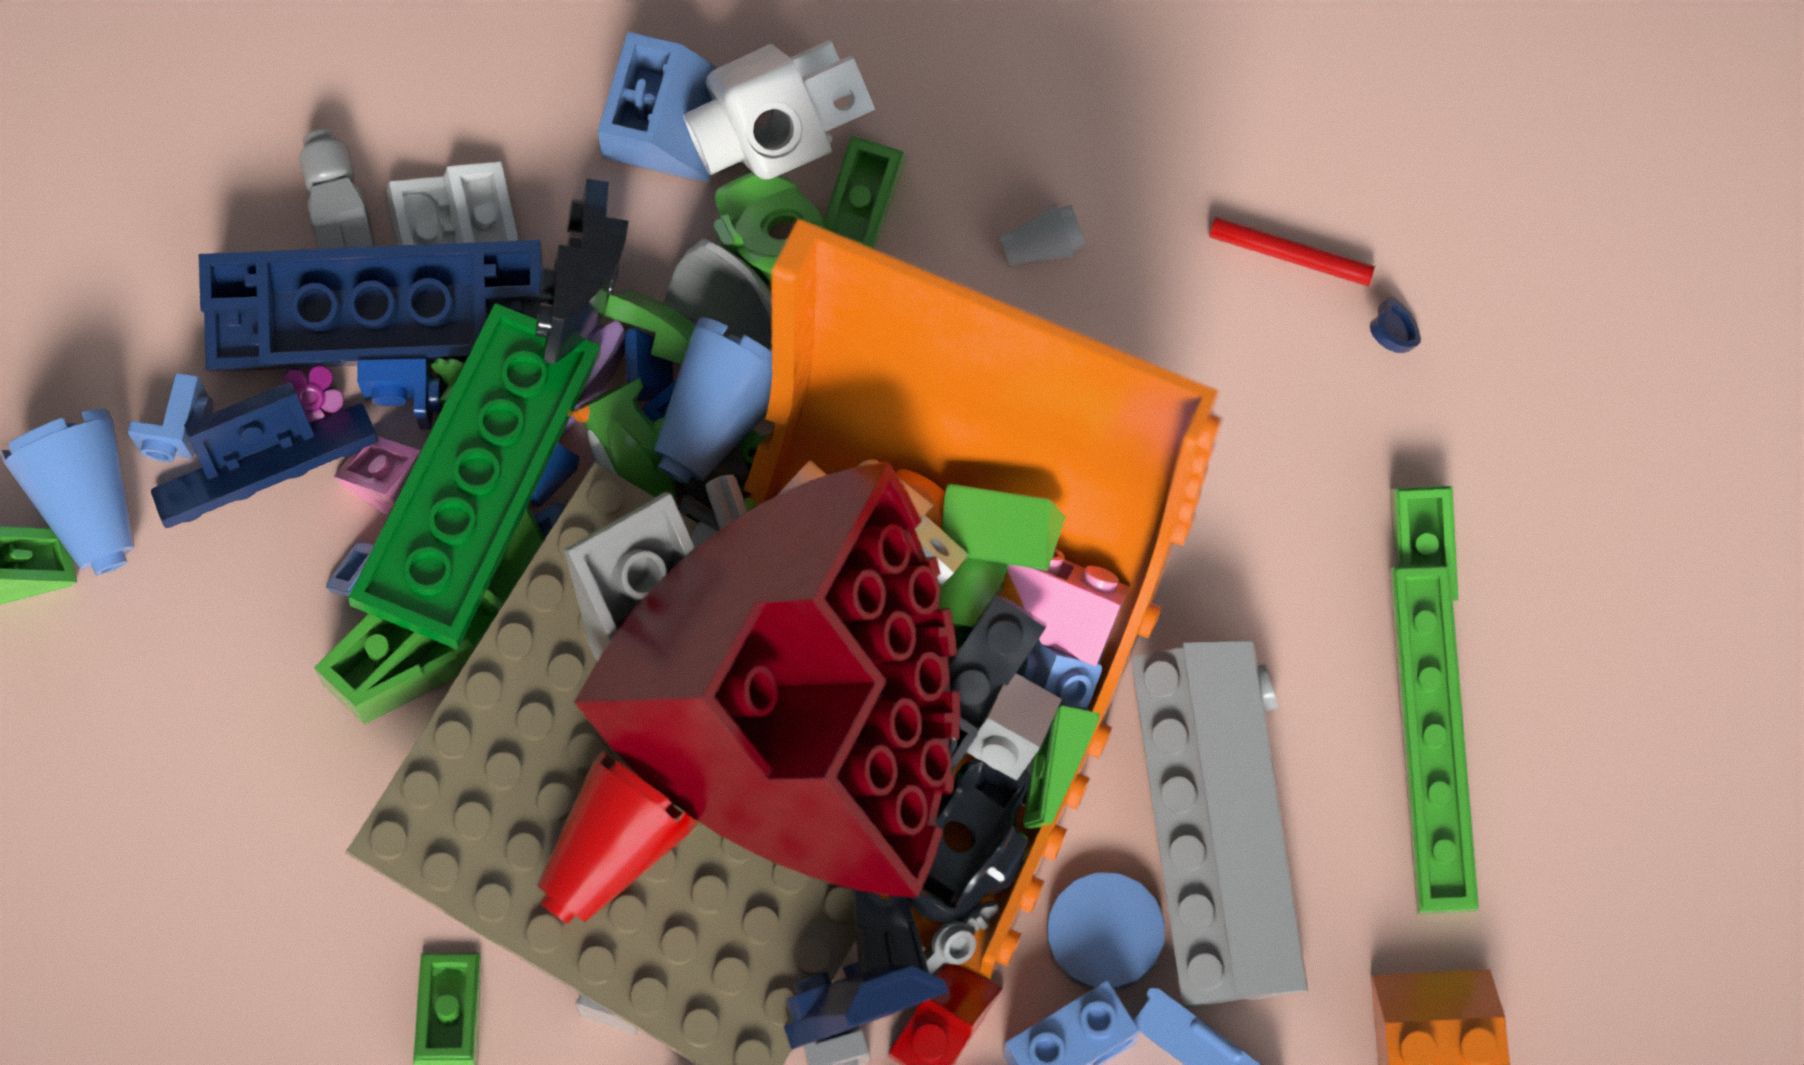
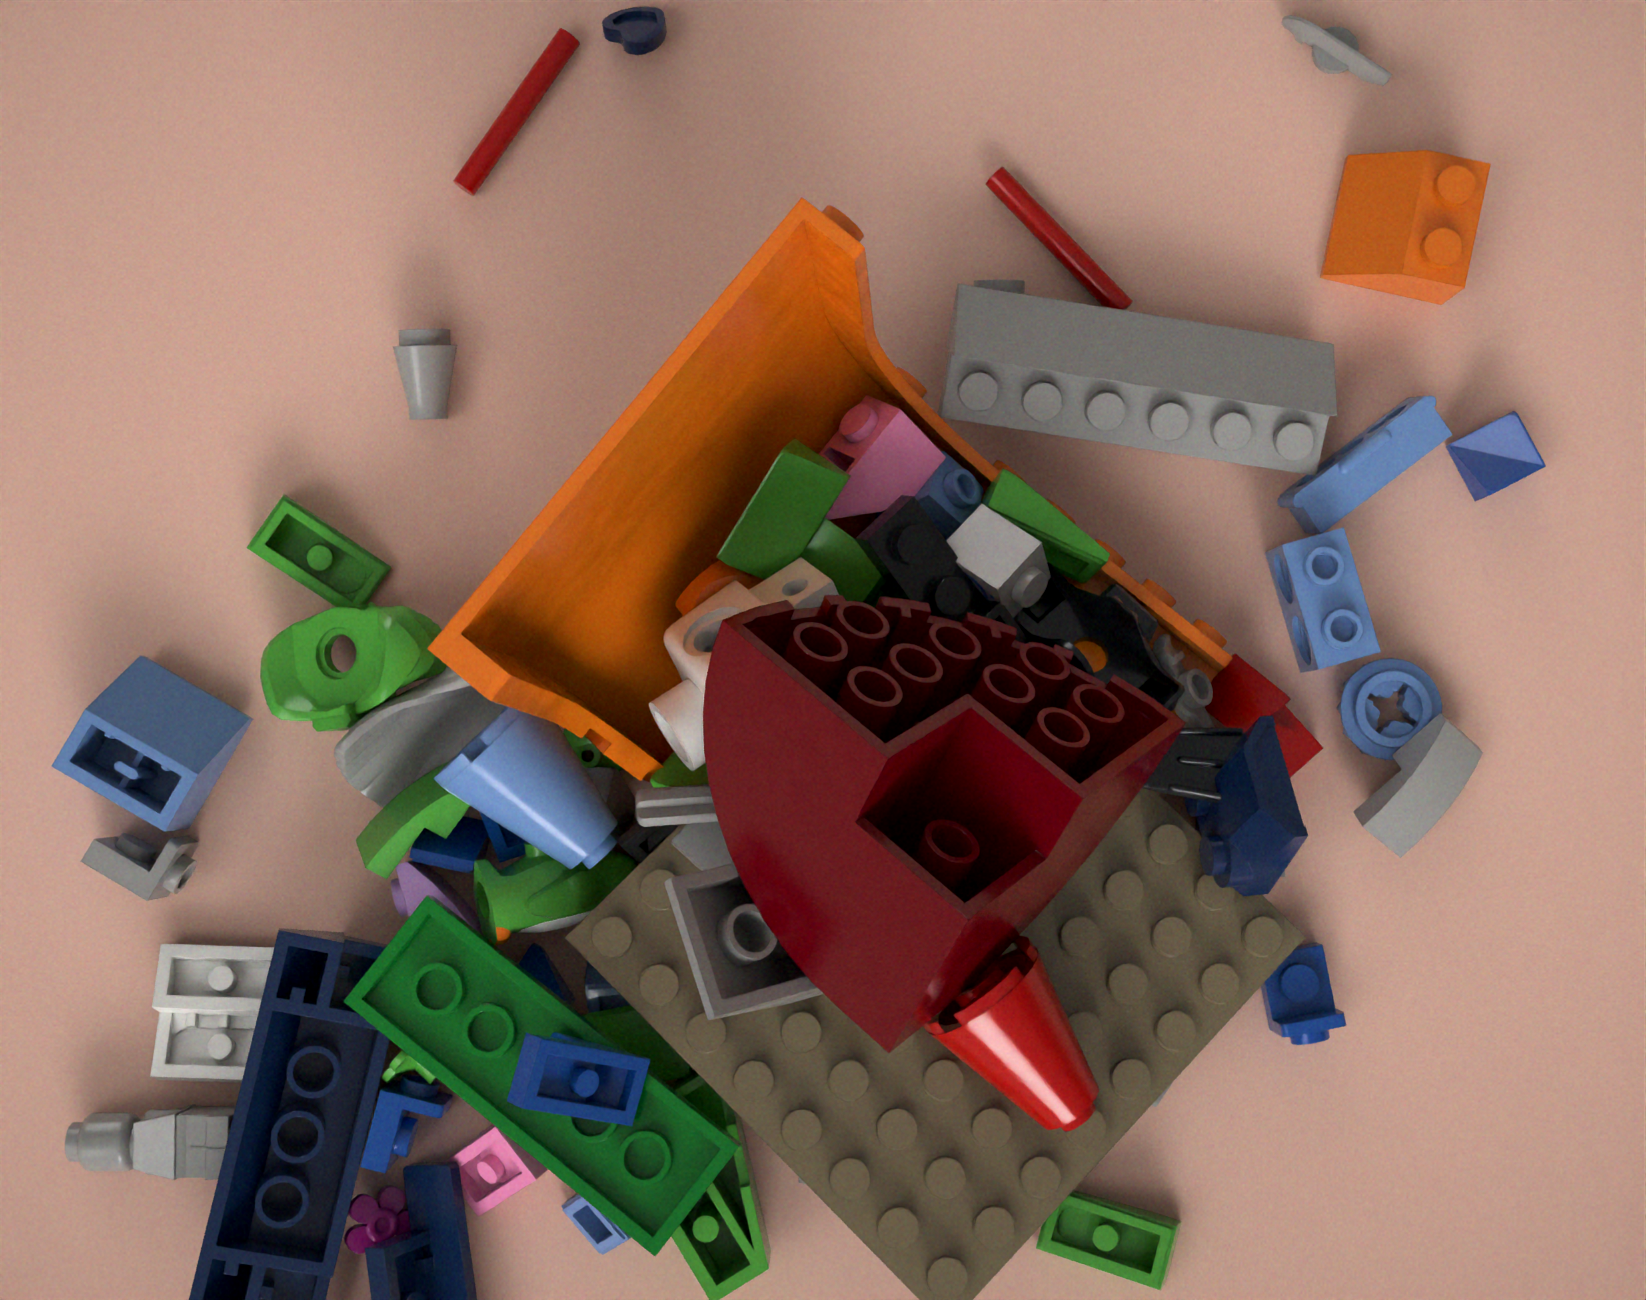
camera: 75 degrees left, 15 degrees up
black slope [535,178,629,363] -> none
white piece [682,40,875,180] -> none
medium blue tile [1047,872,1165,990] -> none
bright green slope [1390,486,1458,601] -> none
bright green tile [1390,565,1479,914] -> none
none -> light grey bracket [80,833,199,901]
none -> blue slope [507,1032,651,1126]
none -> red bar [985,167,1133,310]
none -> light grey piece [1282,15,1392,86]

